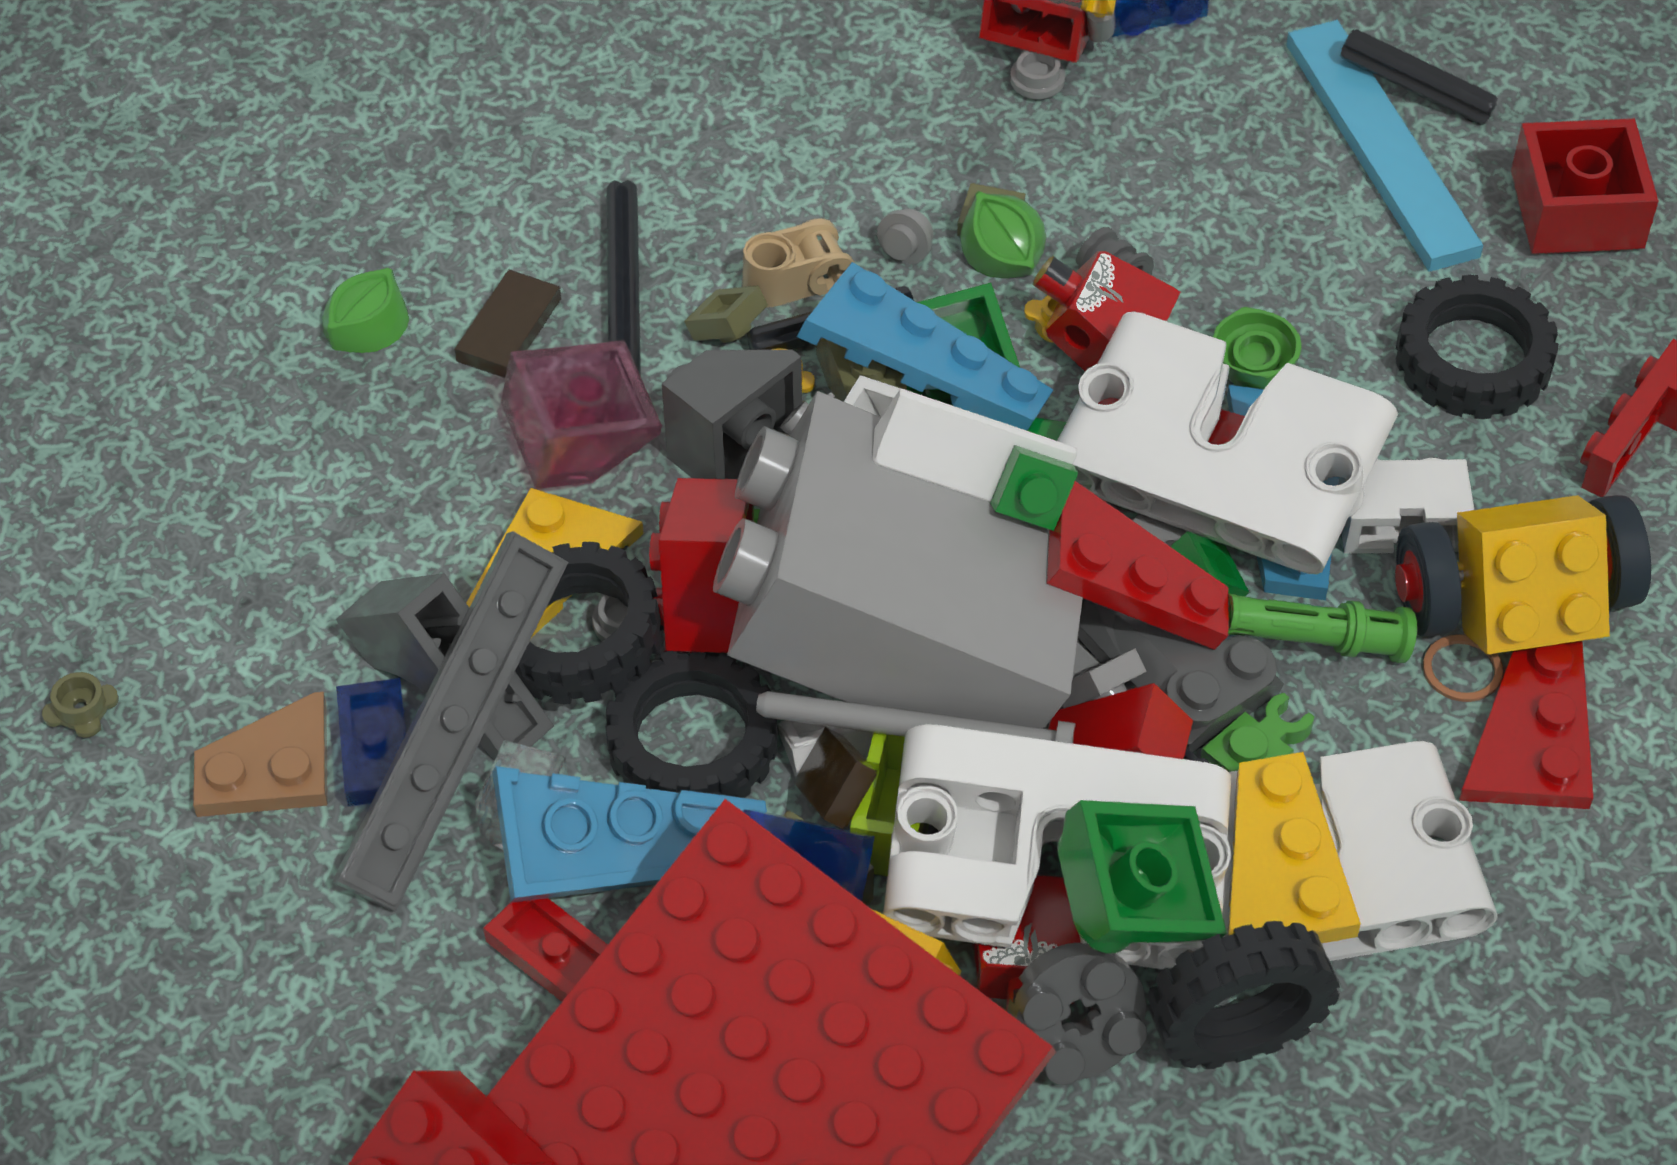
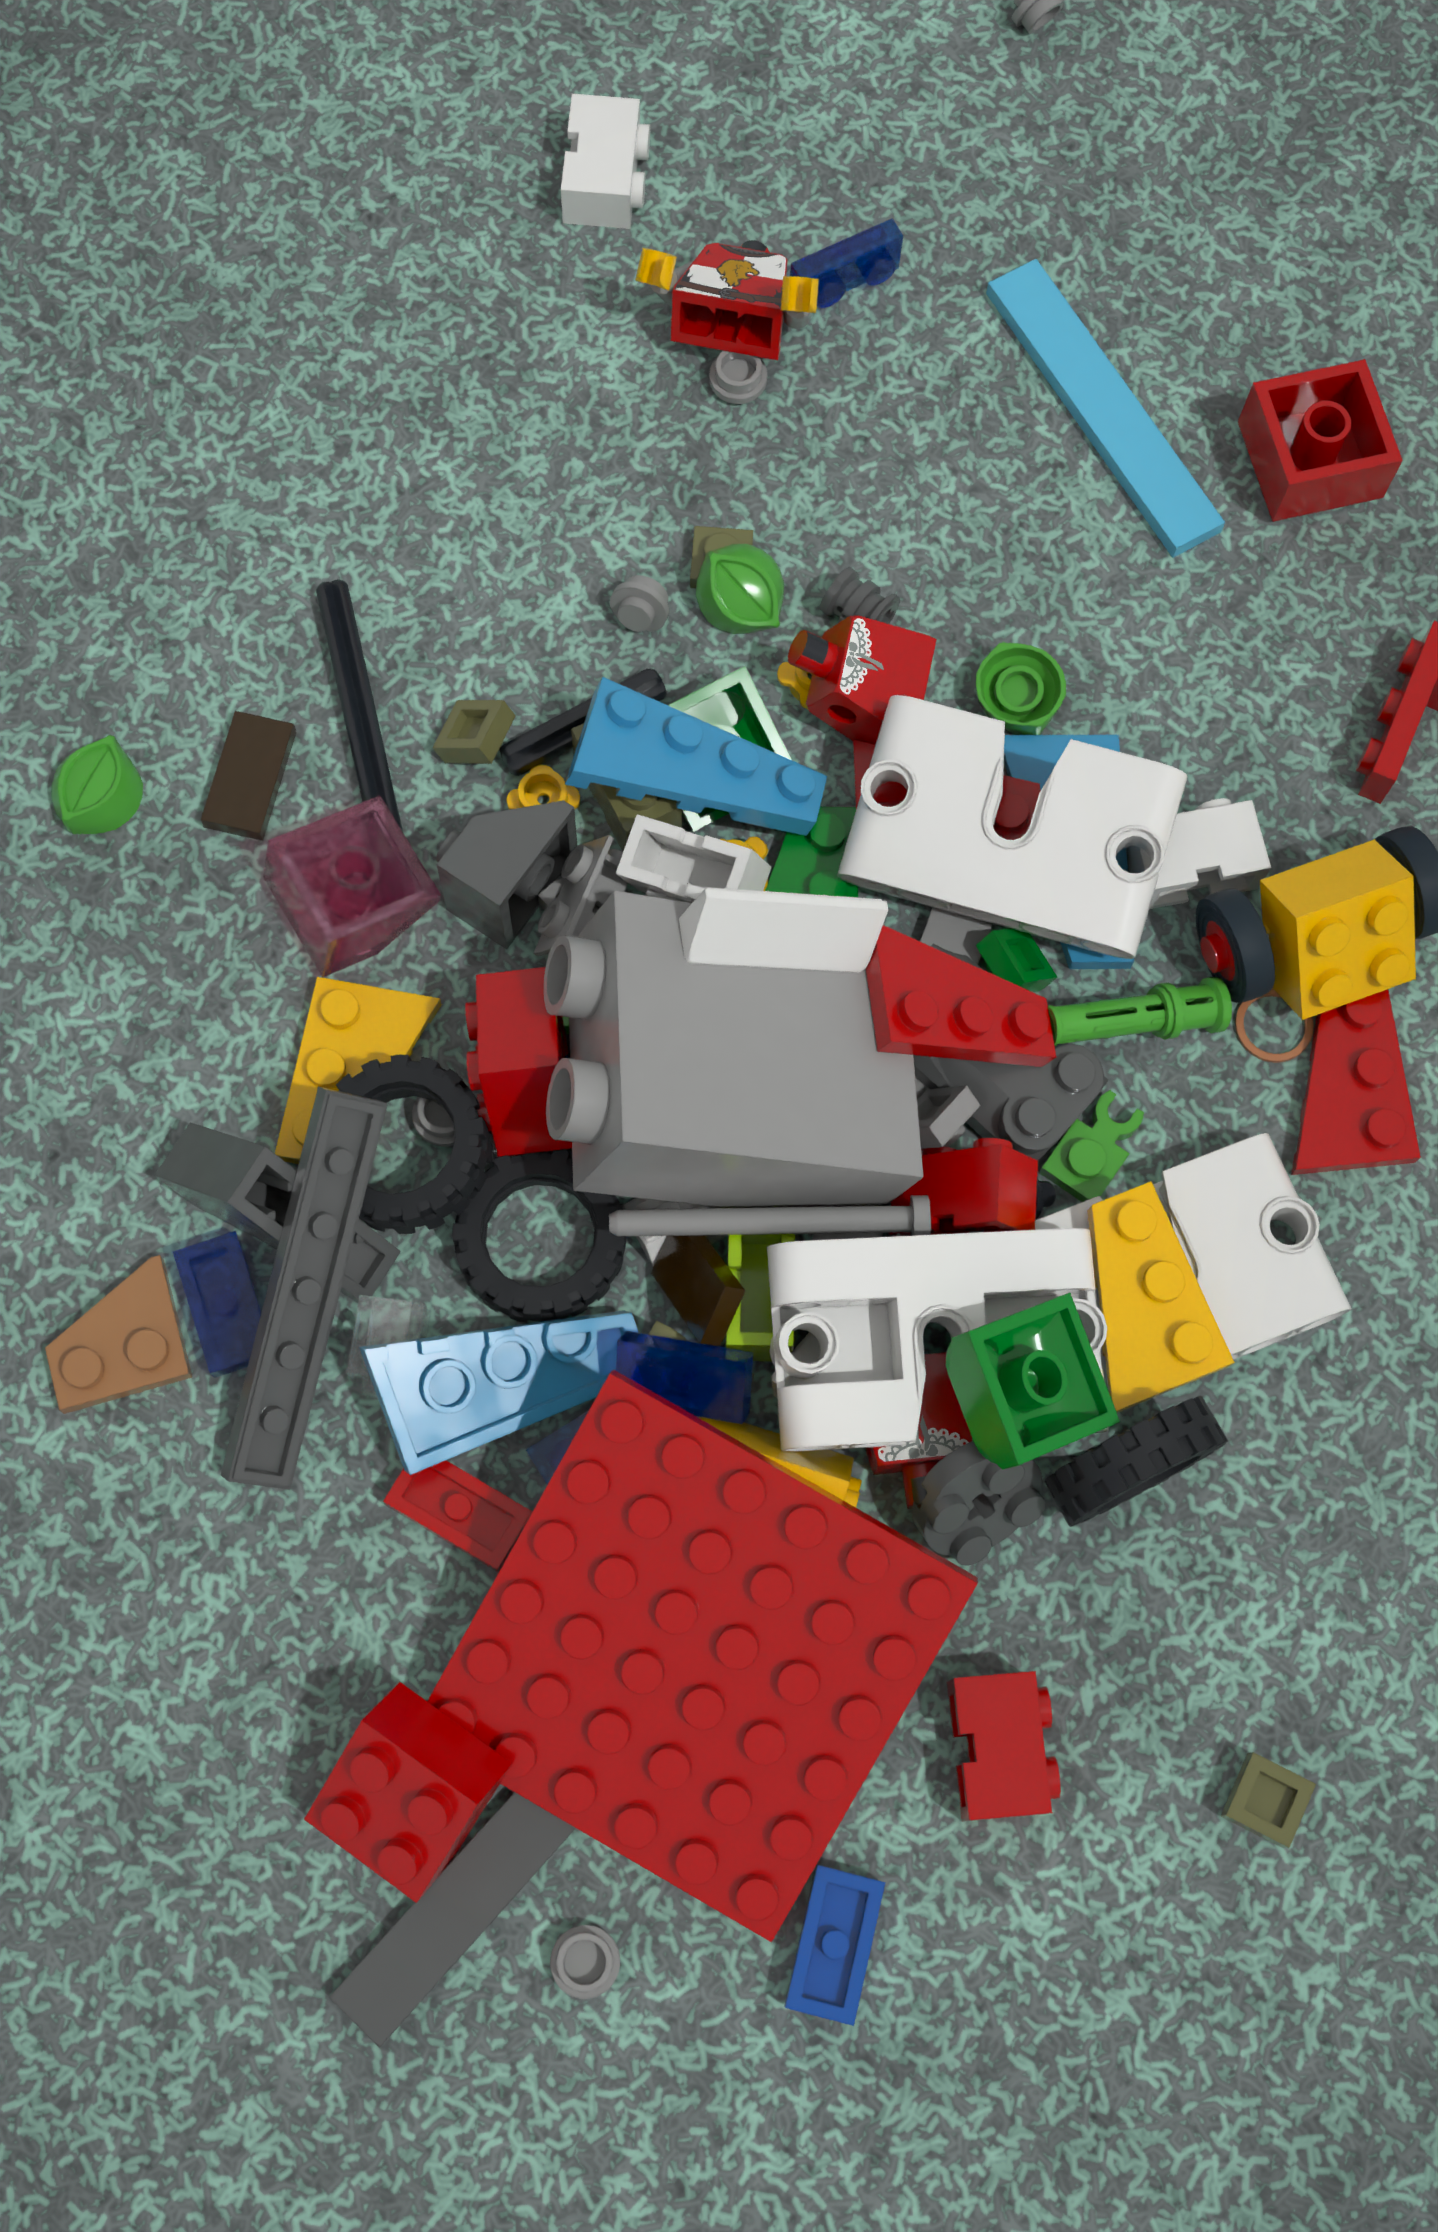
camera: 15 degrees left, 20 degrees up
tan piece [742,218,855,308] -> none
green plate [990,445,1078,531] -> none
black axle [1340,29,1498,125] -> none
black tyre [1396,275,1559,419] -> none

